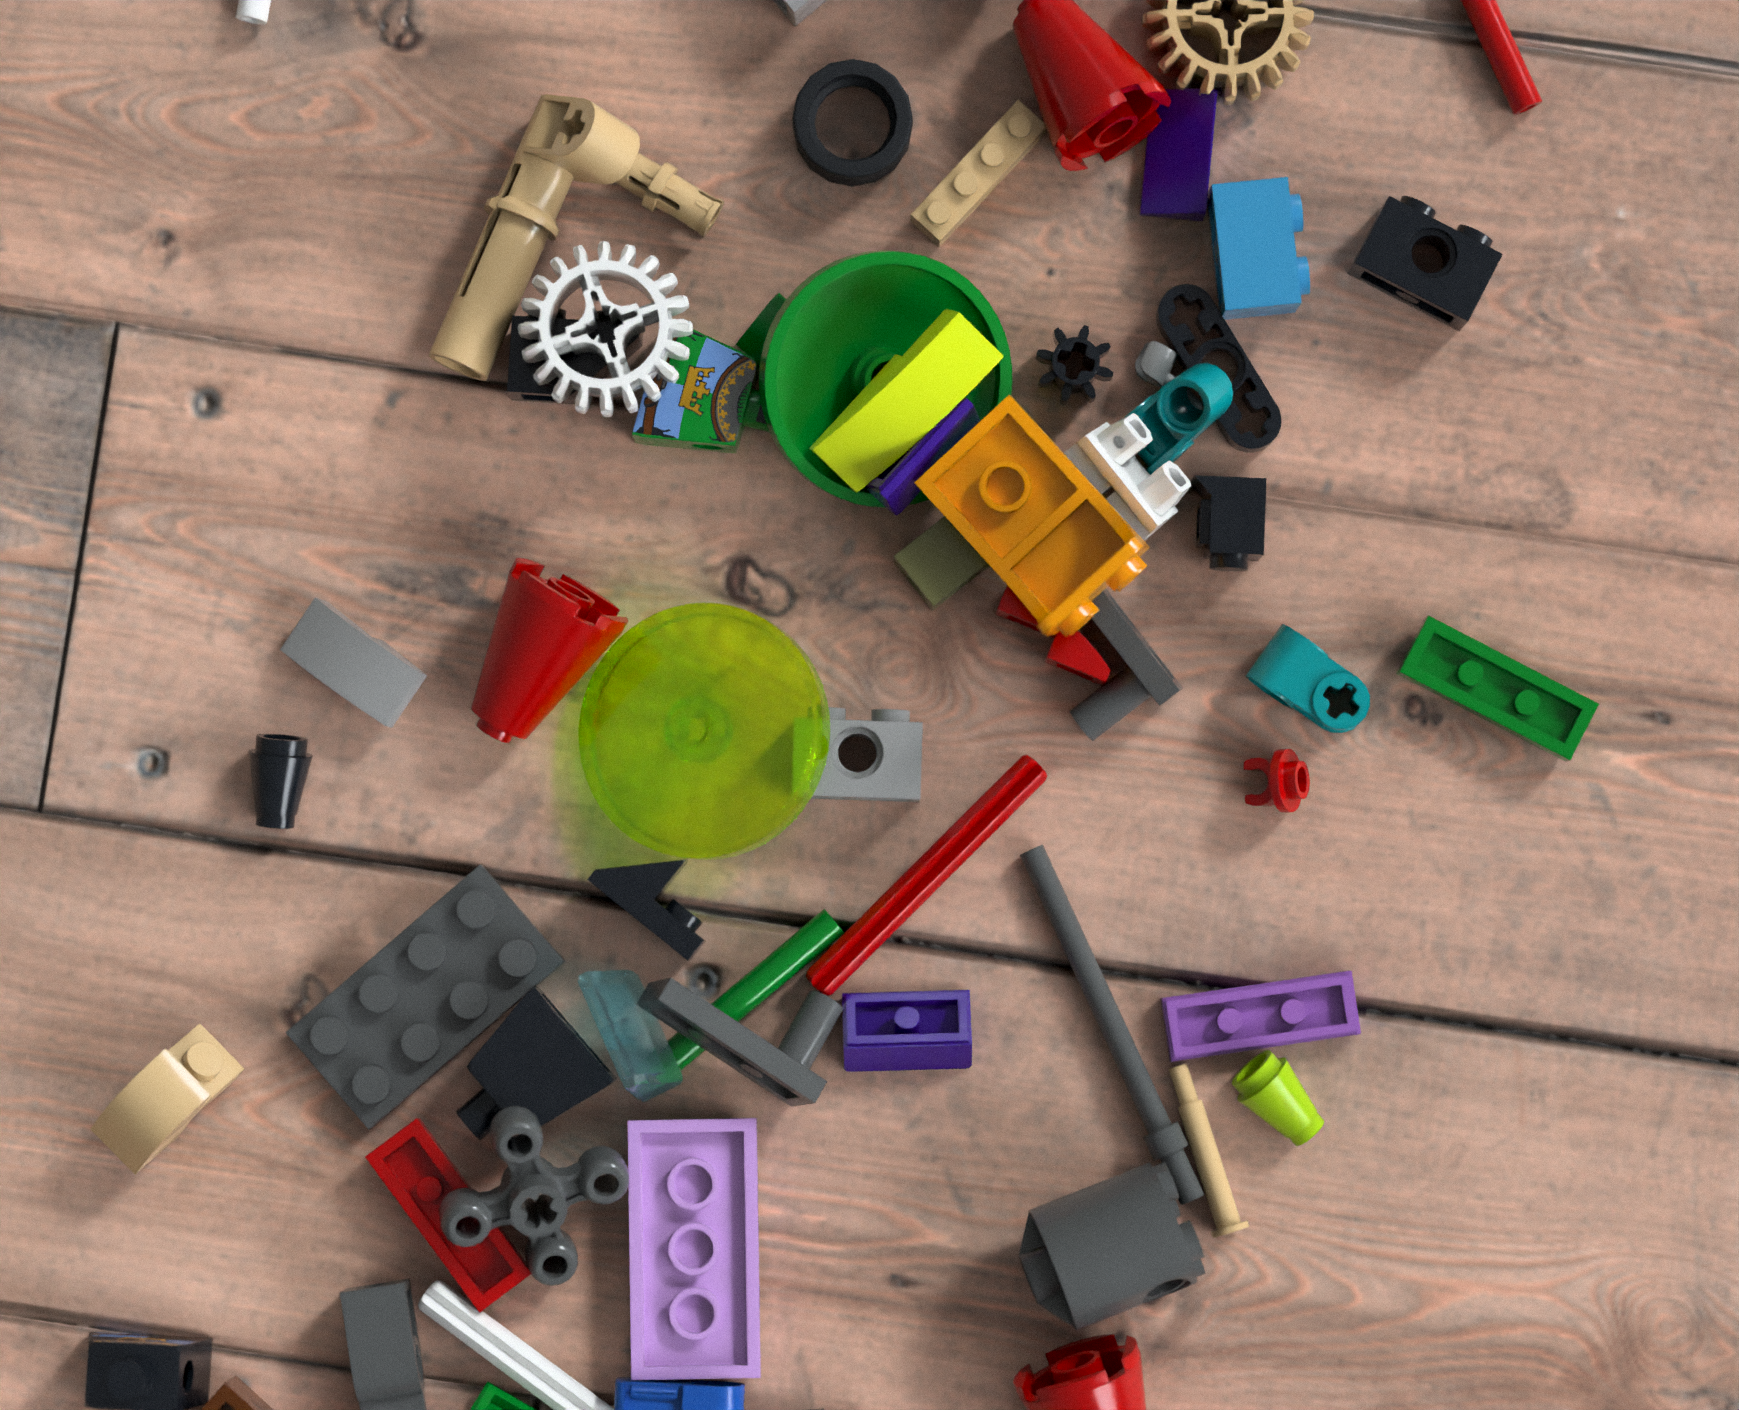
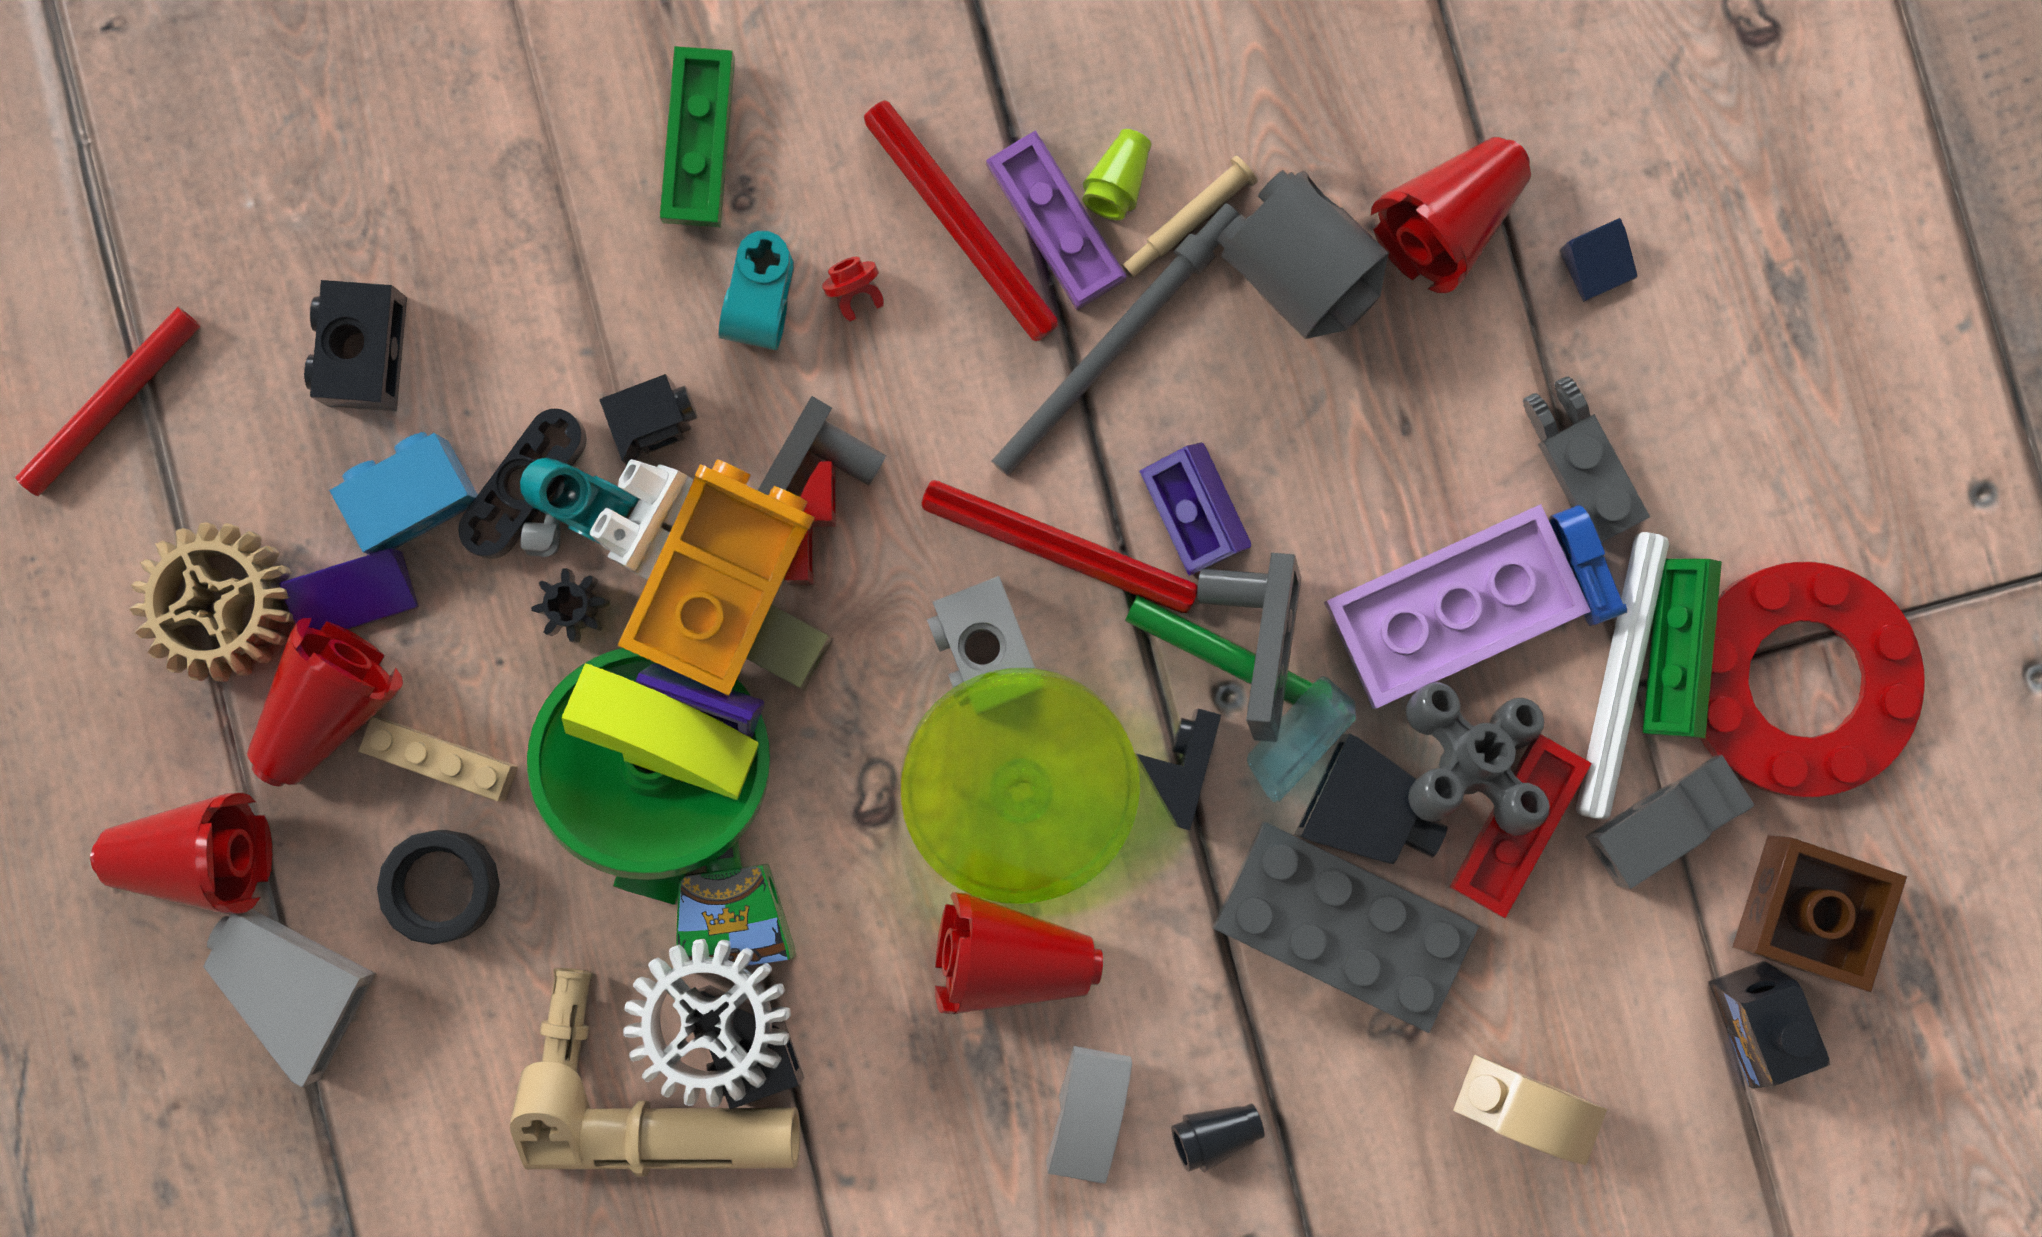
camera: 110 degrees left, 0 degrees up
none -> red axle [864,100,1058,341]

